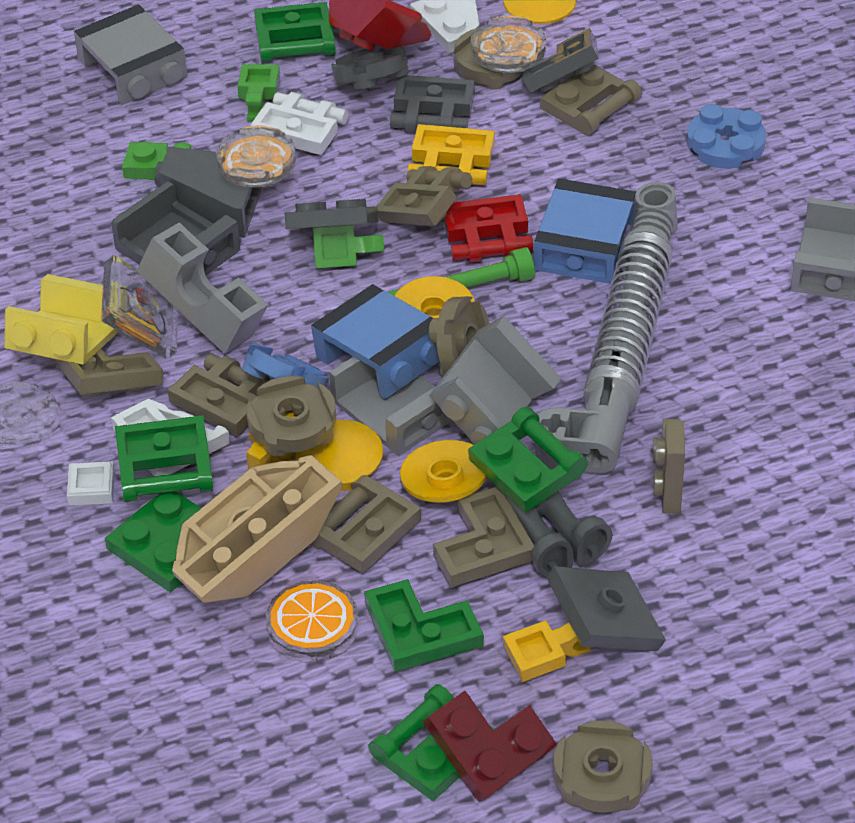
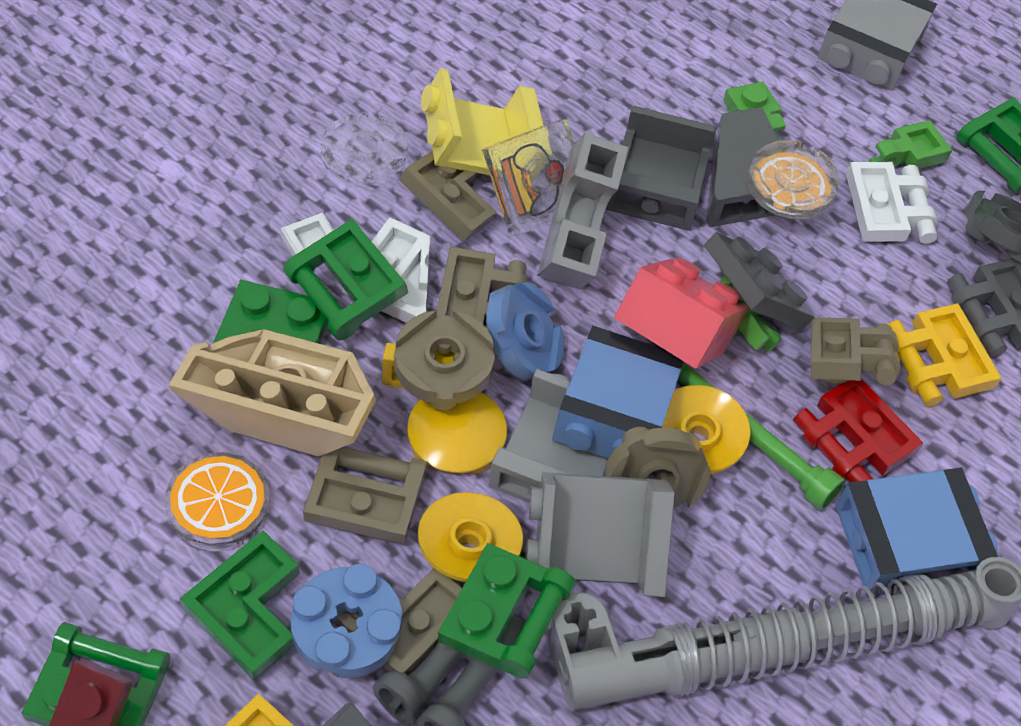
camera: 55 degrees right, 10 degrees up
none -> medium blue plate [290,564,402,679]
none -> coral brick [614,257,750,369]

